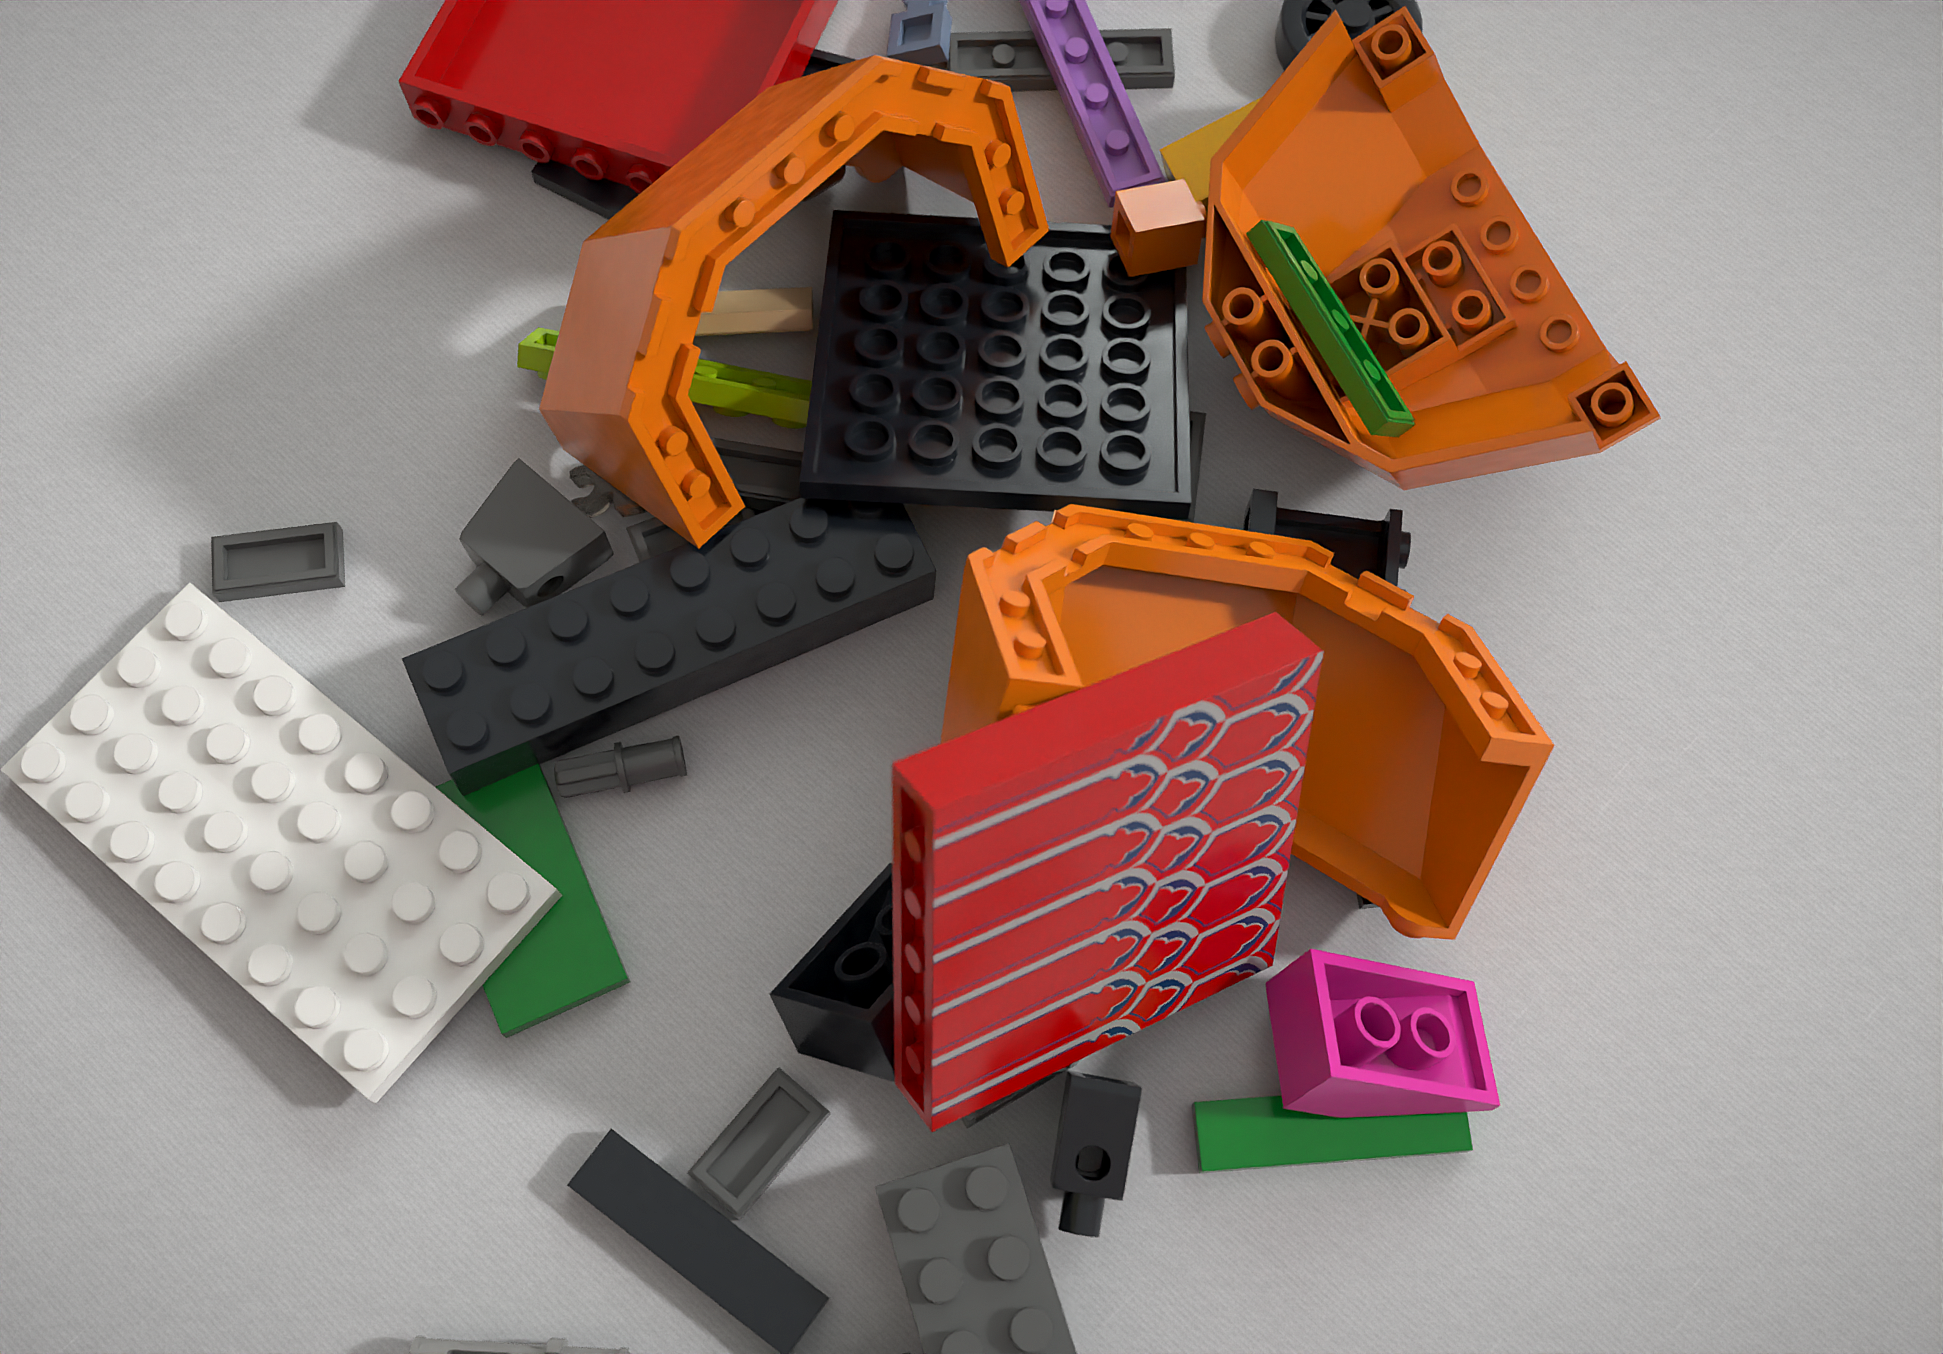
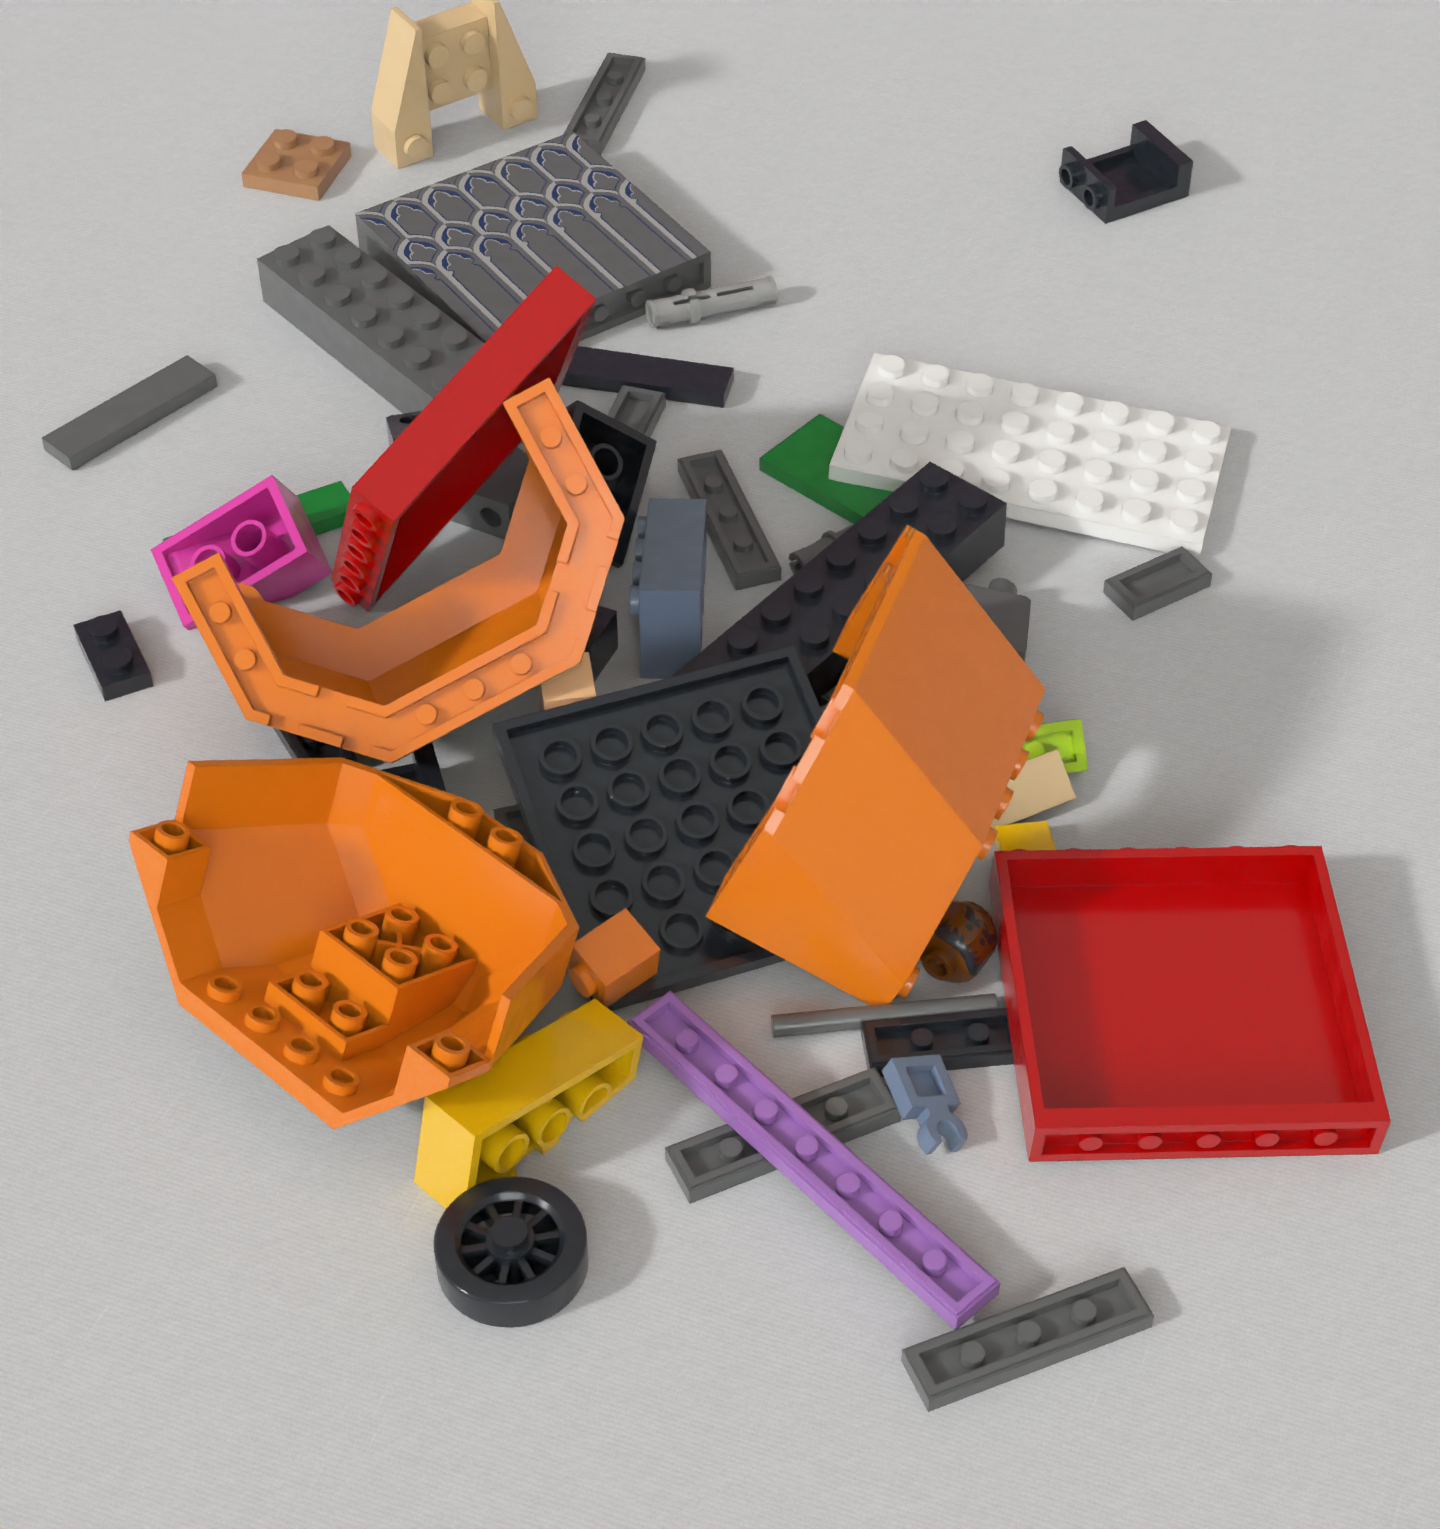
camera: 160 degrees right, 25 degrees down
green tile [1246,220,1416,437] -> none
none -> black plate [73,610,153,702]
none -> sand blue wedge [629,498,707,679]
none -> dark grey tile [677,449,781,591]

